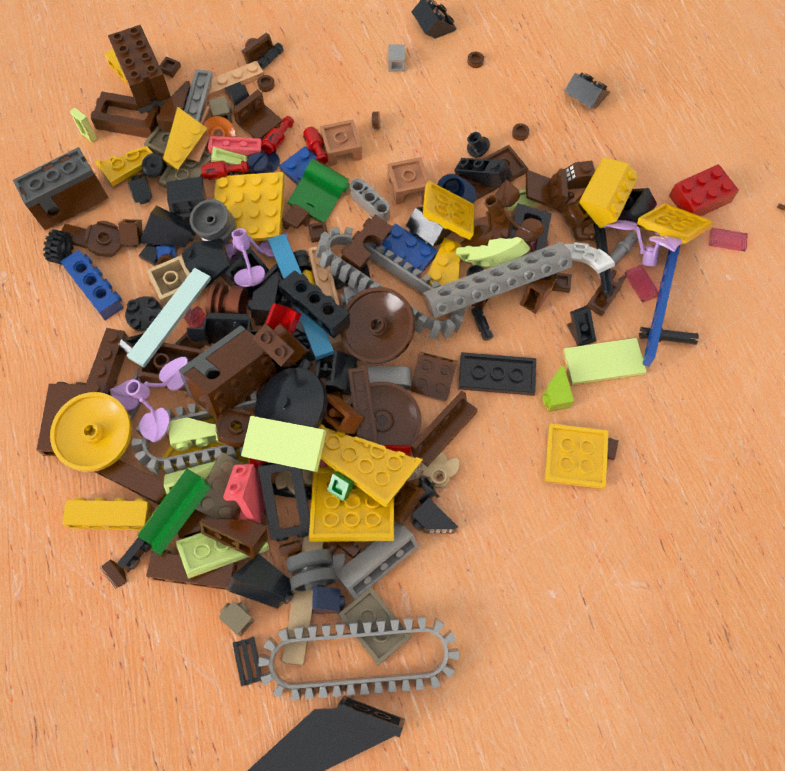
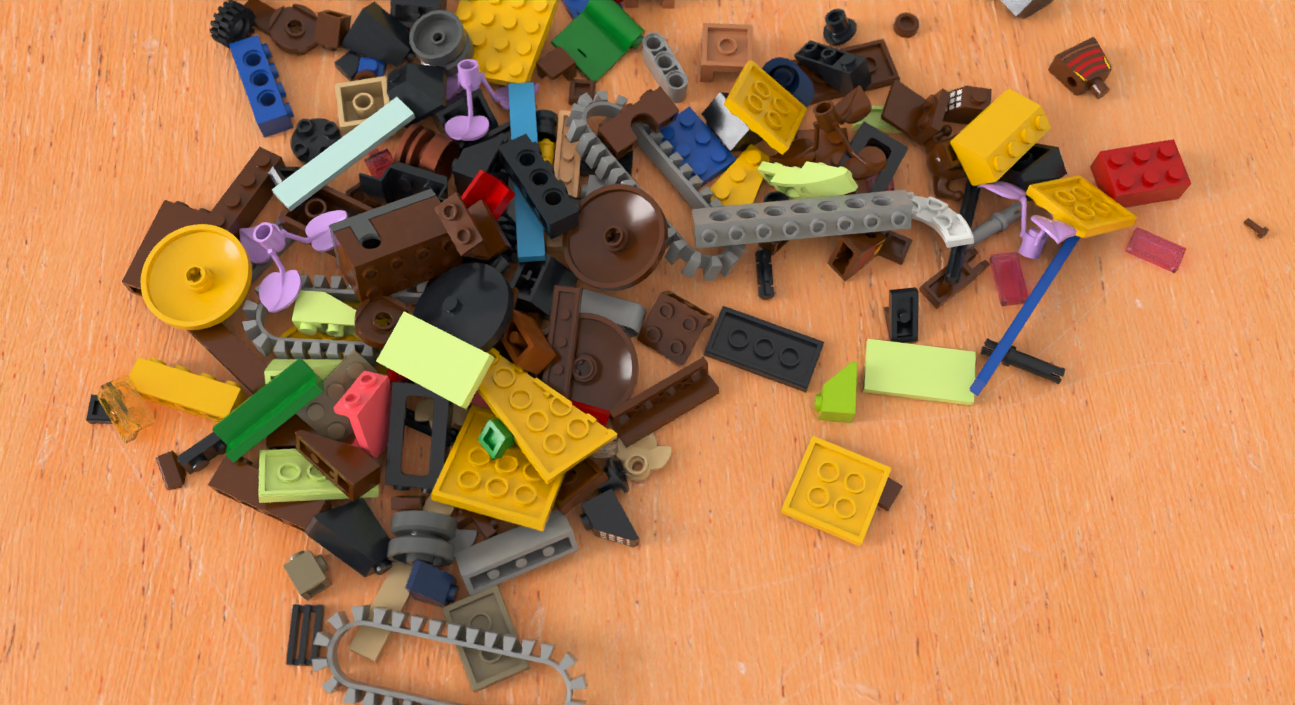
camera: 15 degrees right, 0 degrees up
none -> black tile [86,394,118,424]
none -> clear yellow bracket [97,375,155,444]
none -> reddish brown torso [1048,37,1112,99]

